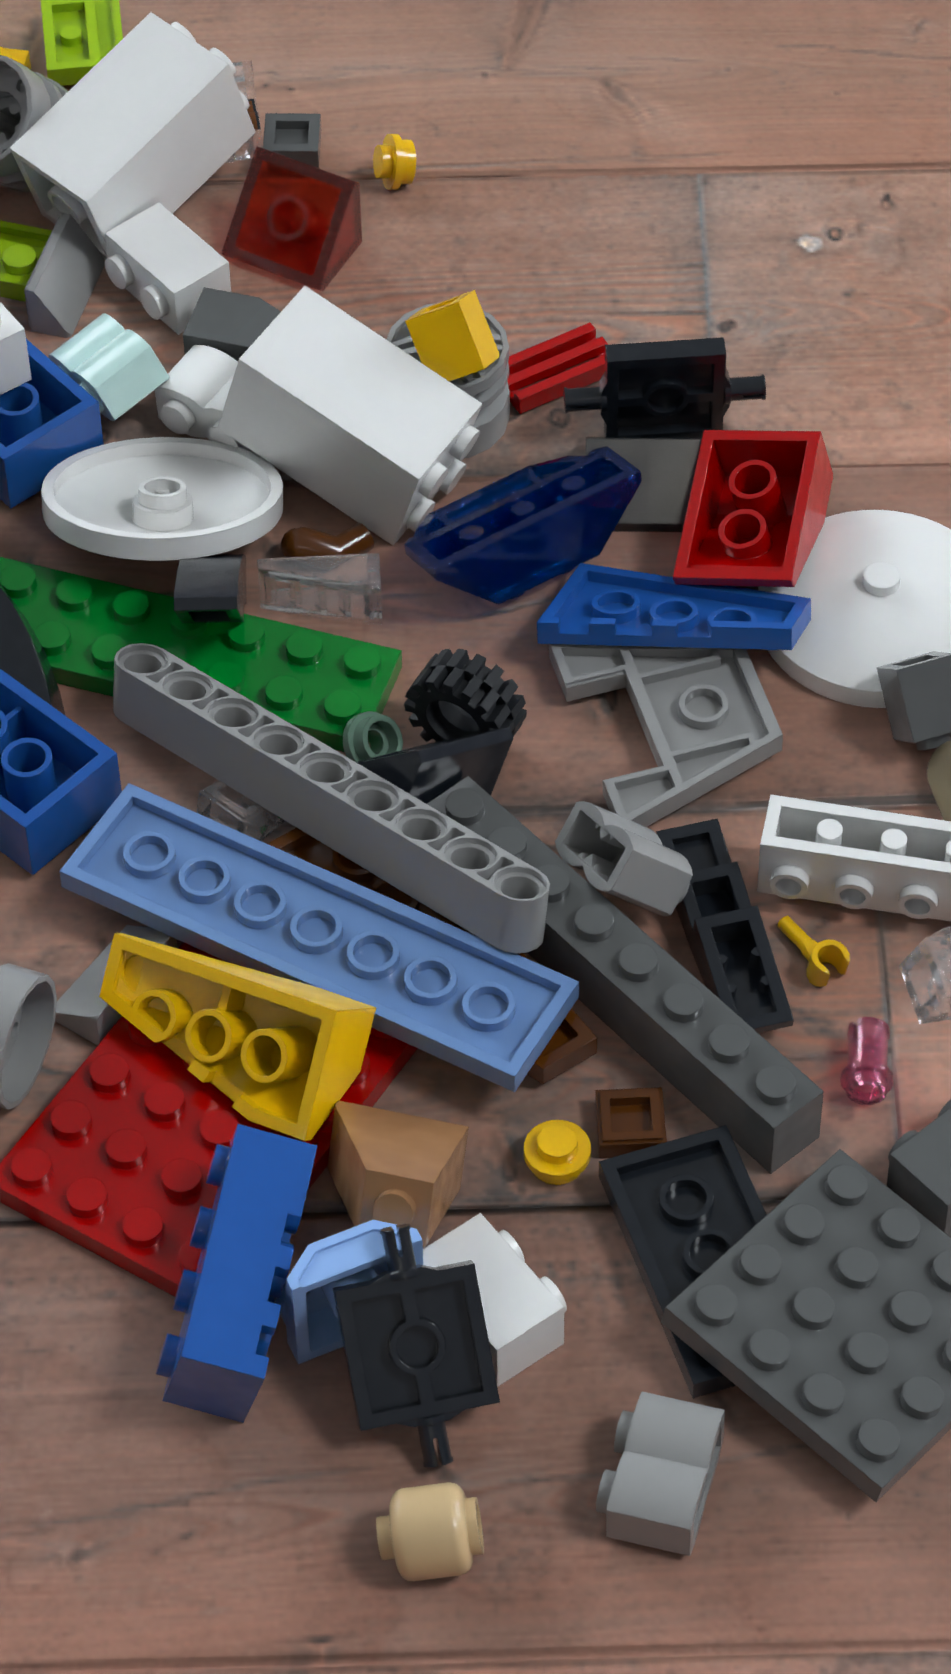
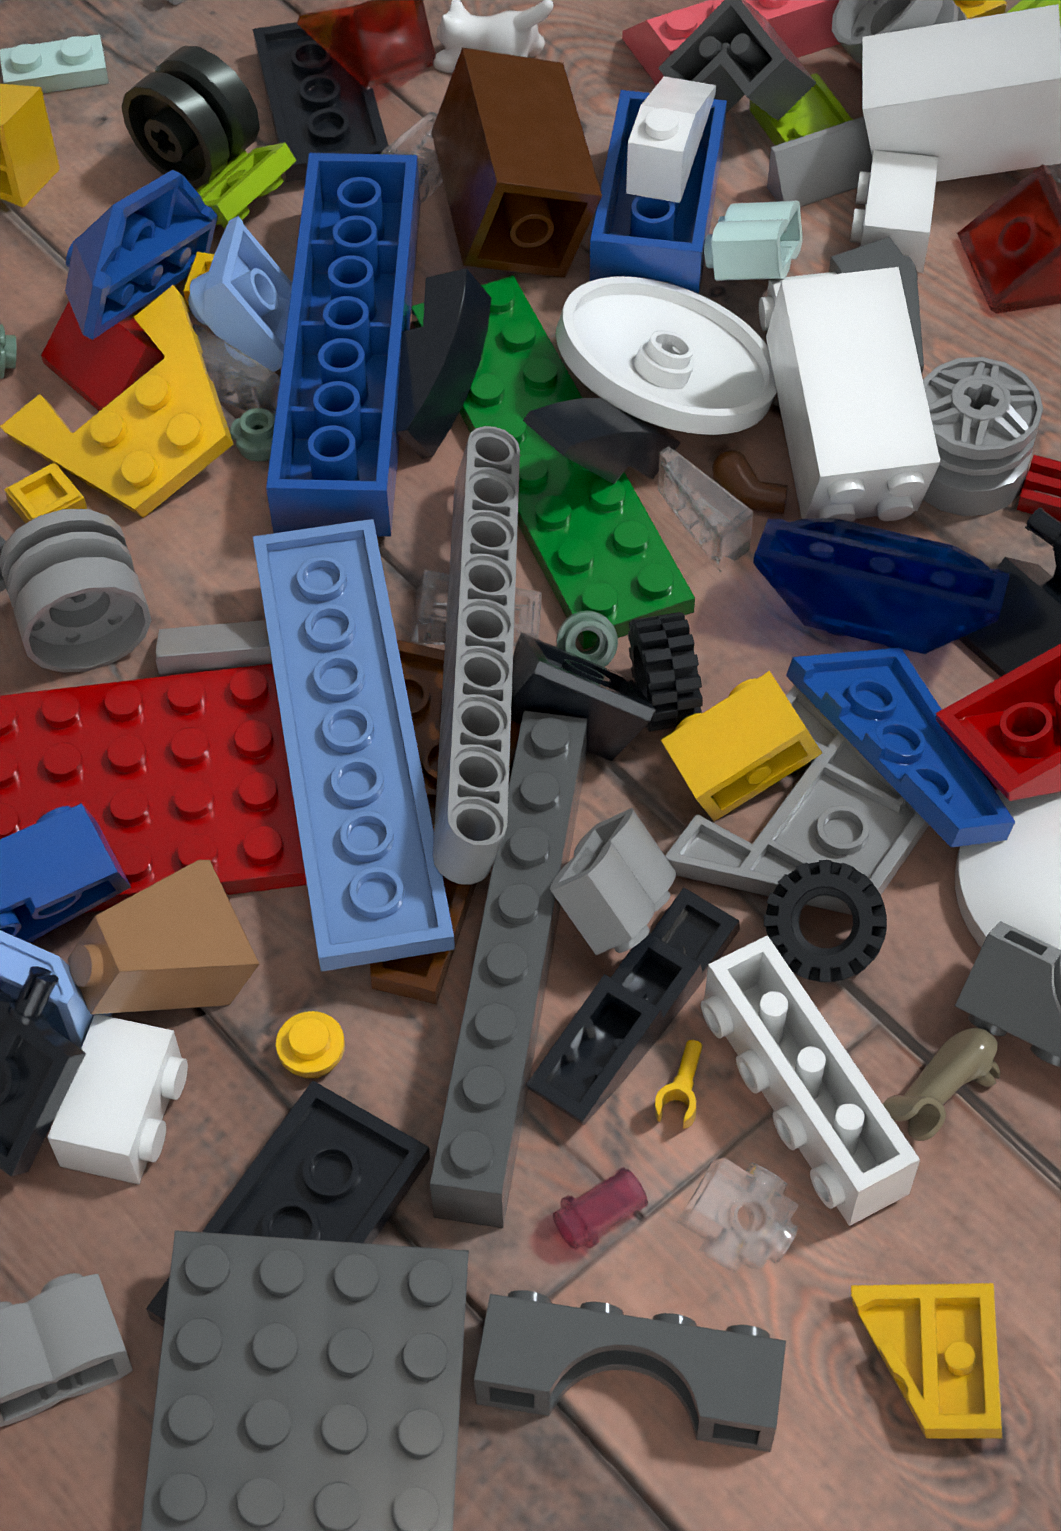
camera: 50 degrees right, 5 degrees up
yellow wedge [99,933,376,1141] -> none
yellow panel [405,290,499,382] -> none
reddish brown tile [595,1087,667,1159] -> none
none -> yellow brick [661,671,823,822]
none -> black tyre [764,860,887,982]

